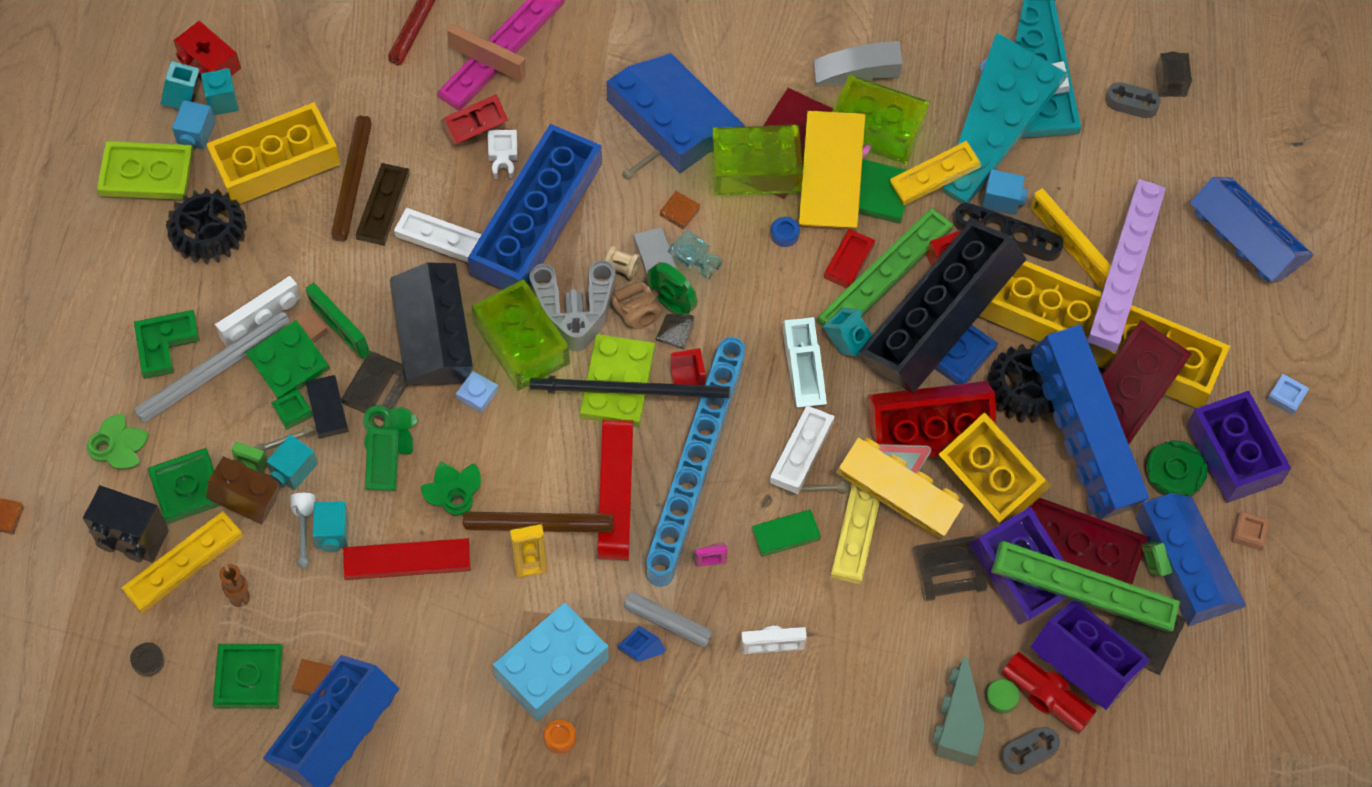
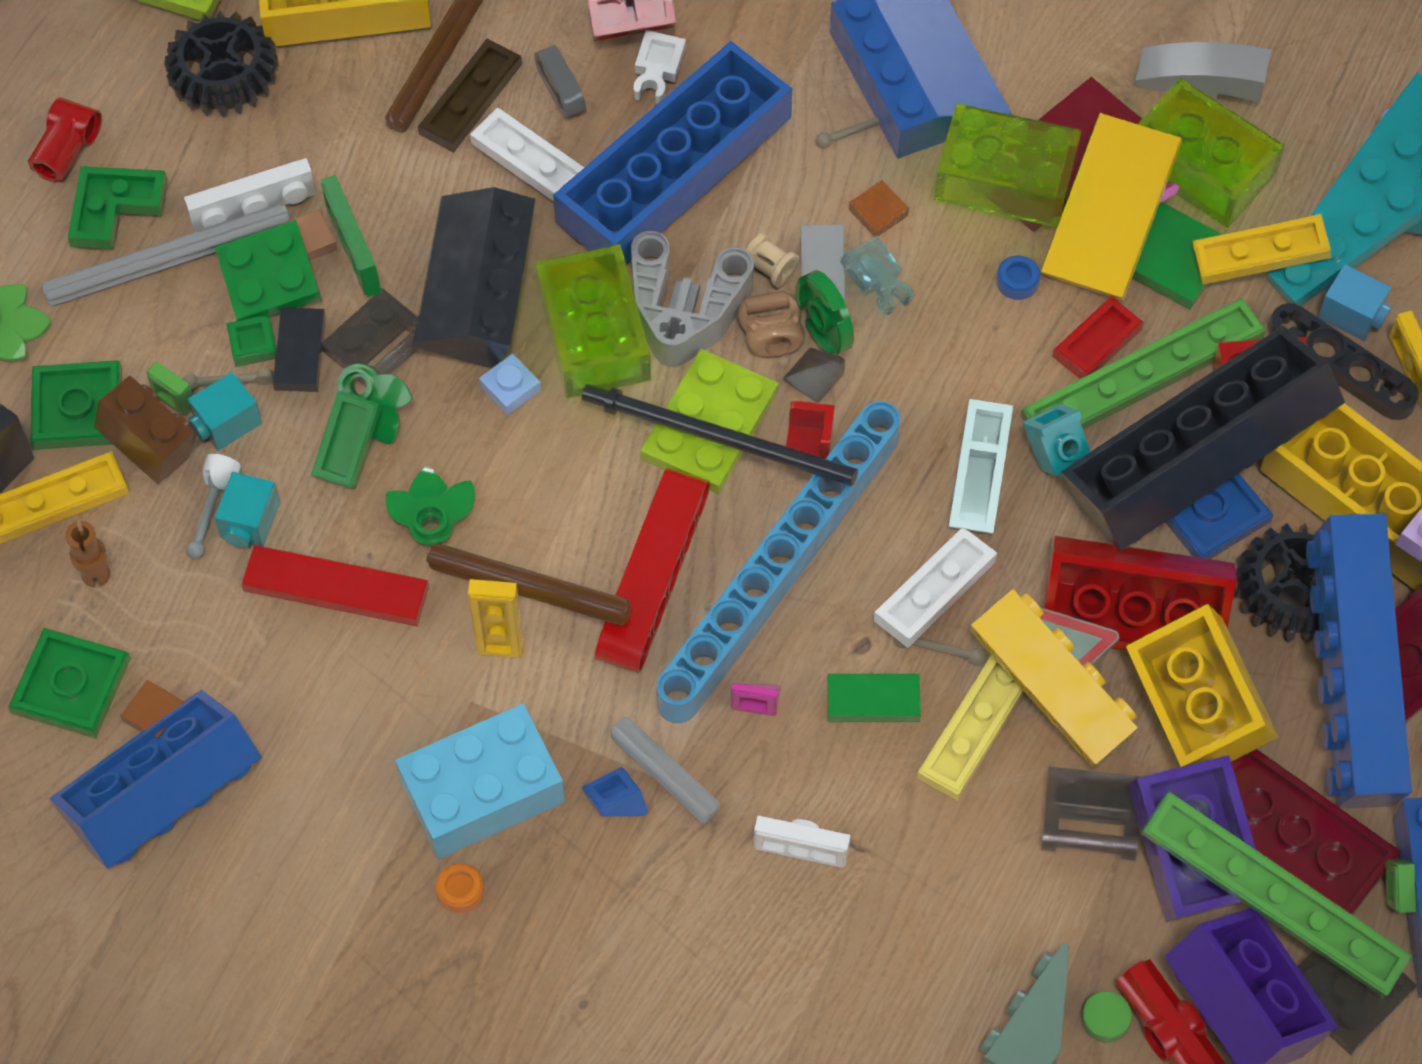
camera: 20 degrees right, 0 degrees up
none -> red piece [28,97,102,183]
none -> dark grey beam [534,45,586,118]

